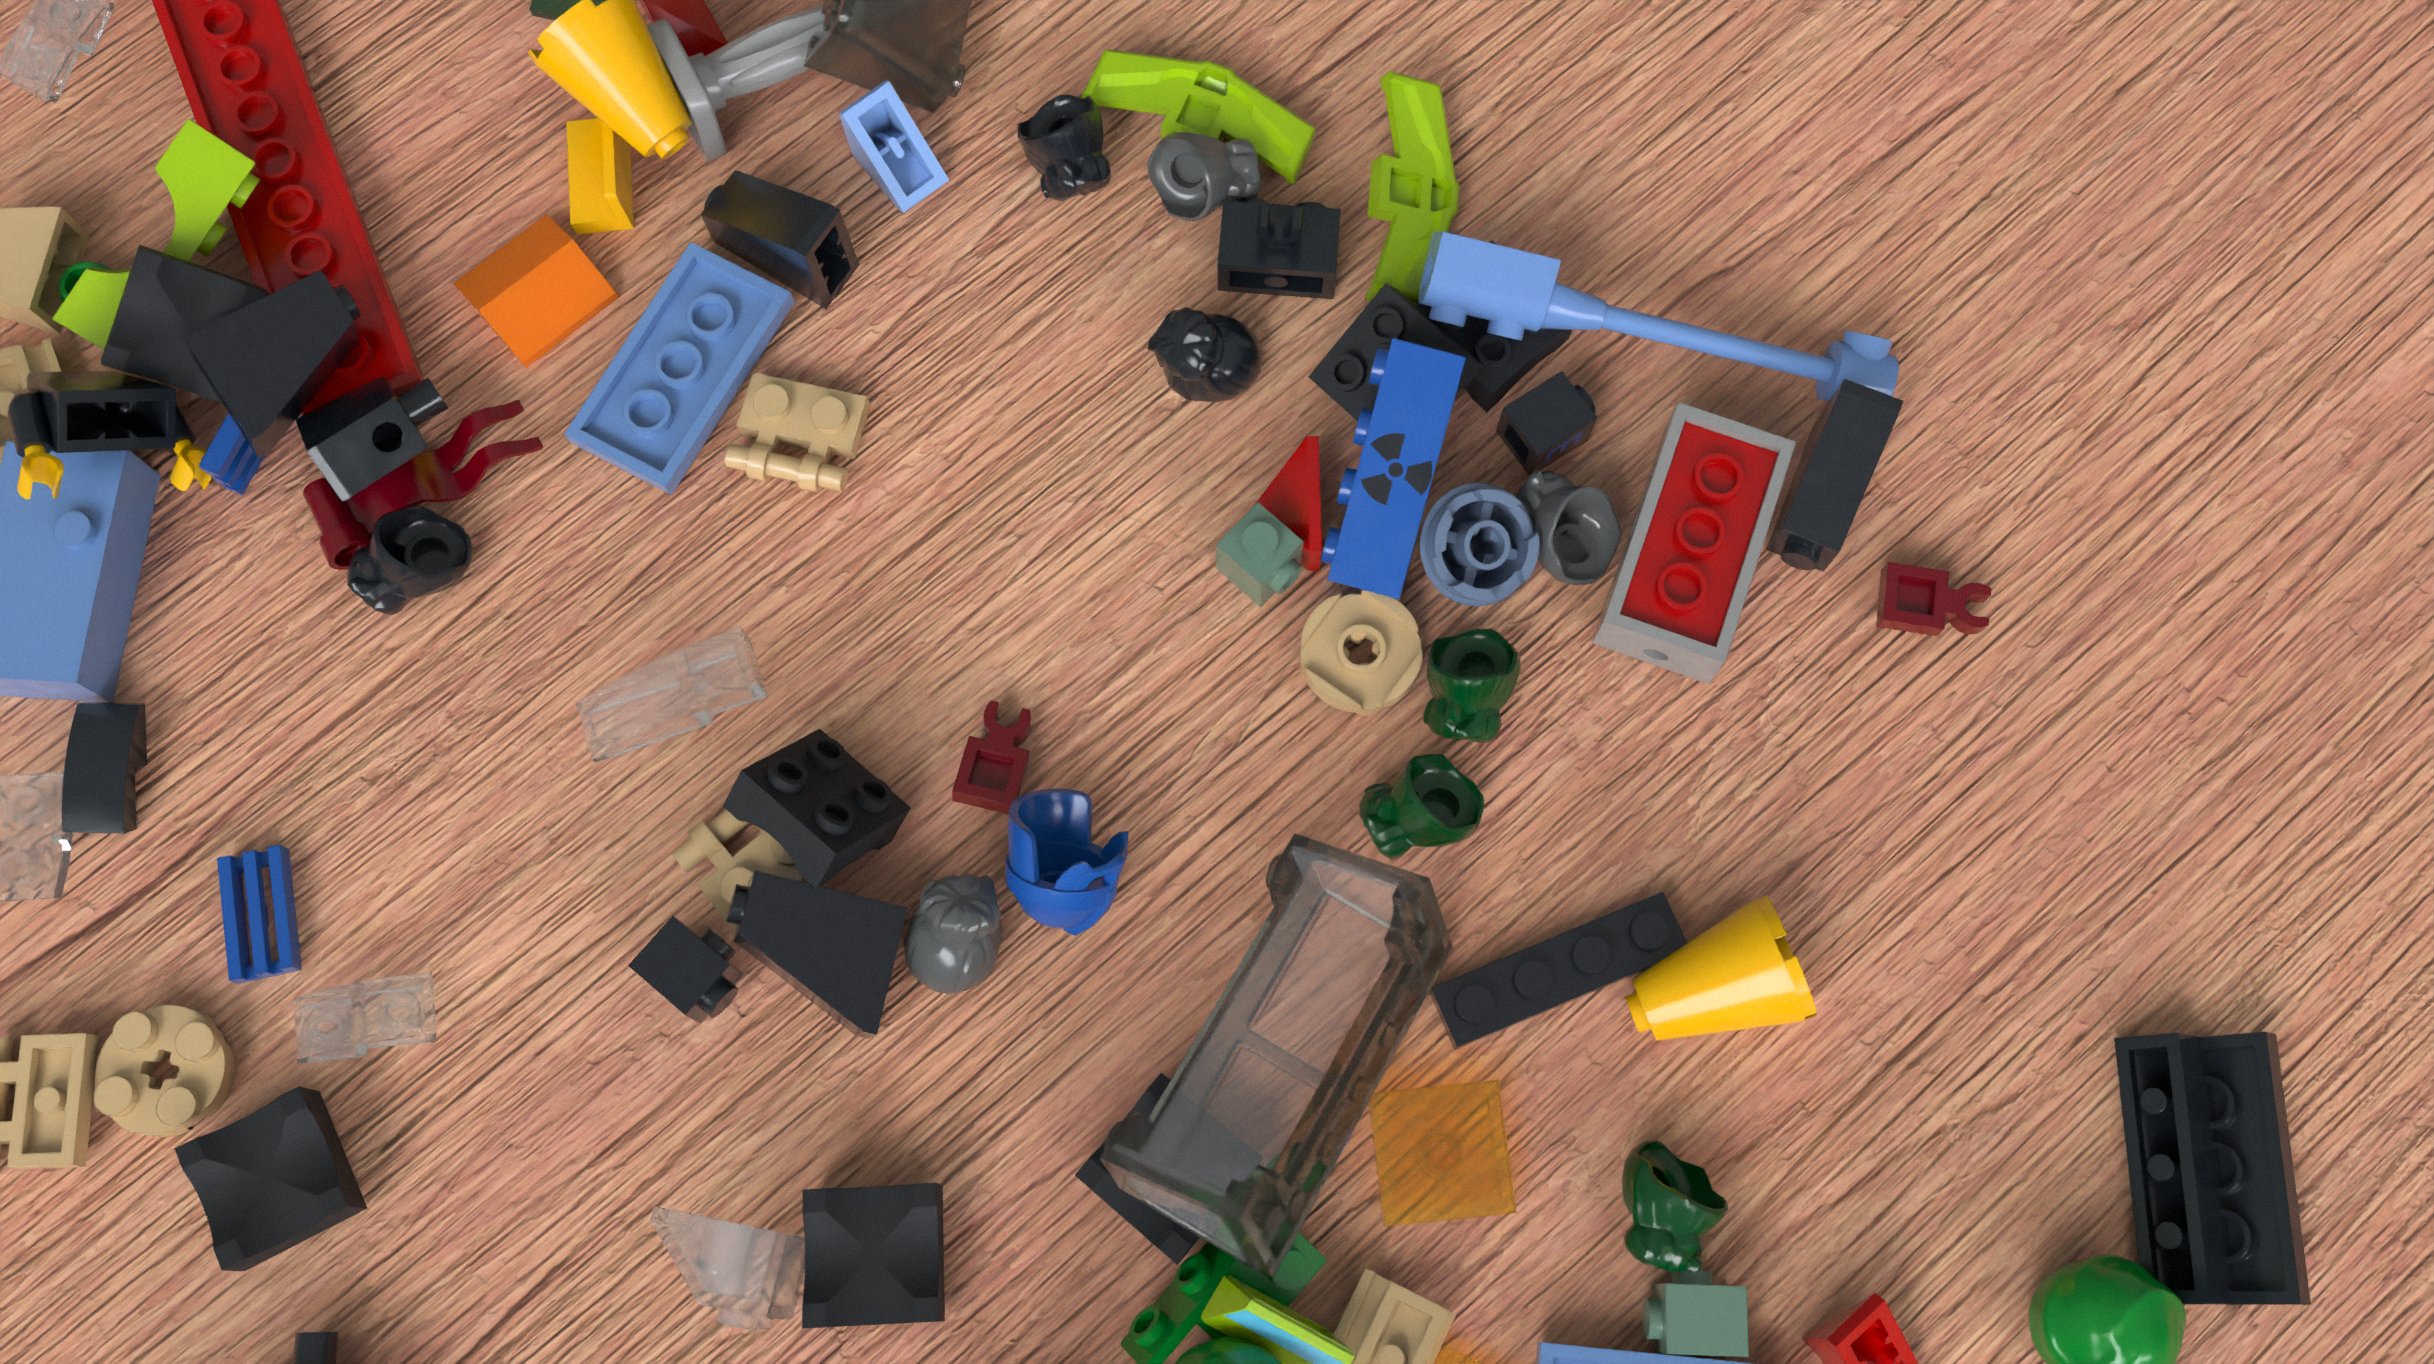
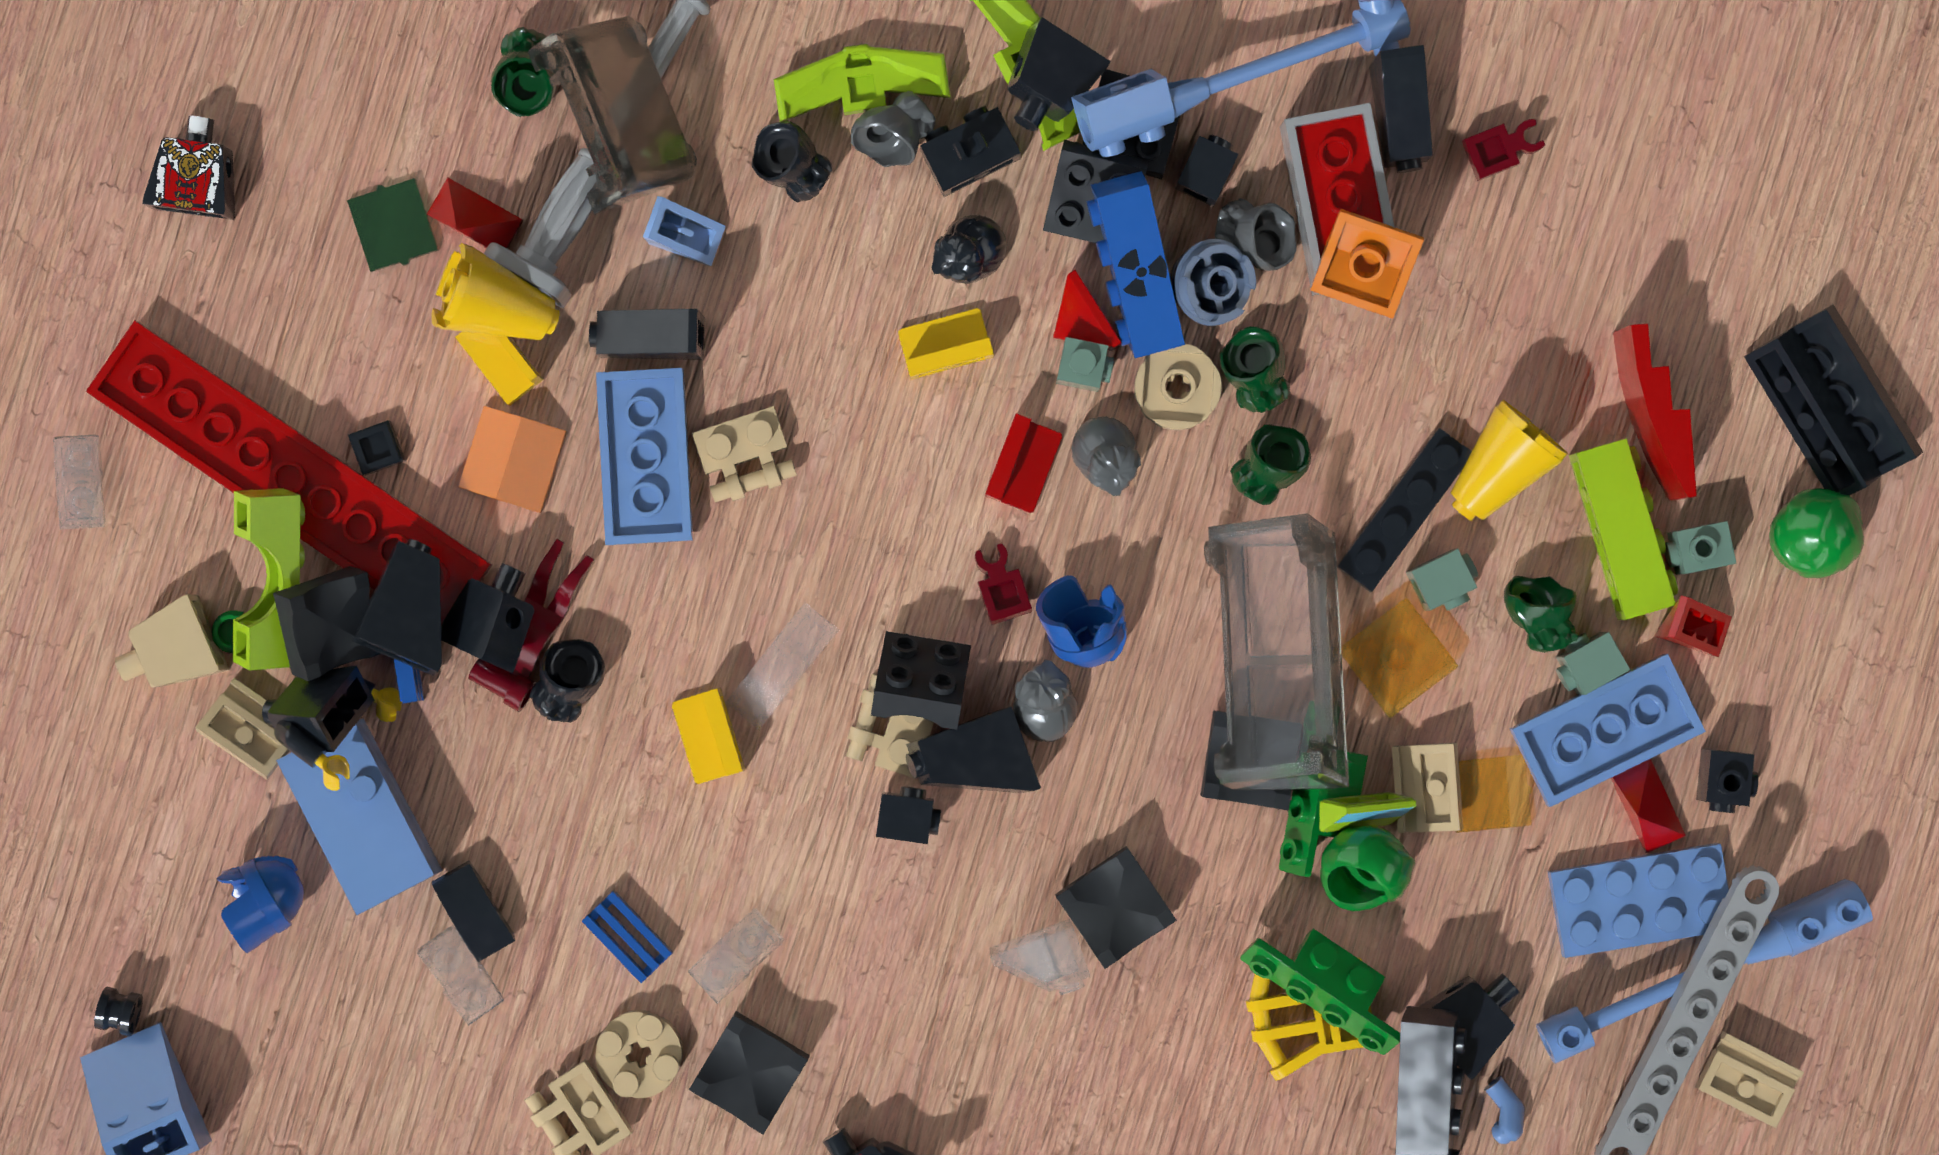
camera: 30 degrees left, 15 degrees up
none -> black tile [348,420,405,476]
none -> yellow panel [672,687,746,784]
none -> yellow panel [898,308,994,380]
none -> red panel [985,413,1062,513]
none -> black torso [1007,17,1111,131]
none -> dark grey hair [1071,416,1141,496]
none -> orange slope [1310,209,1424,319]
none -> sand green brick [1406,549,1478,611]
none -> lime brick [1569,438,1678,620]
none -> red slope [1613,324,1697,501]
none -> sand green brick [1664,521,1737,575]

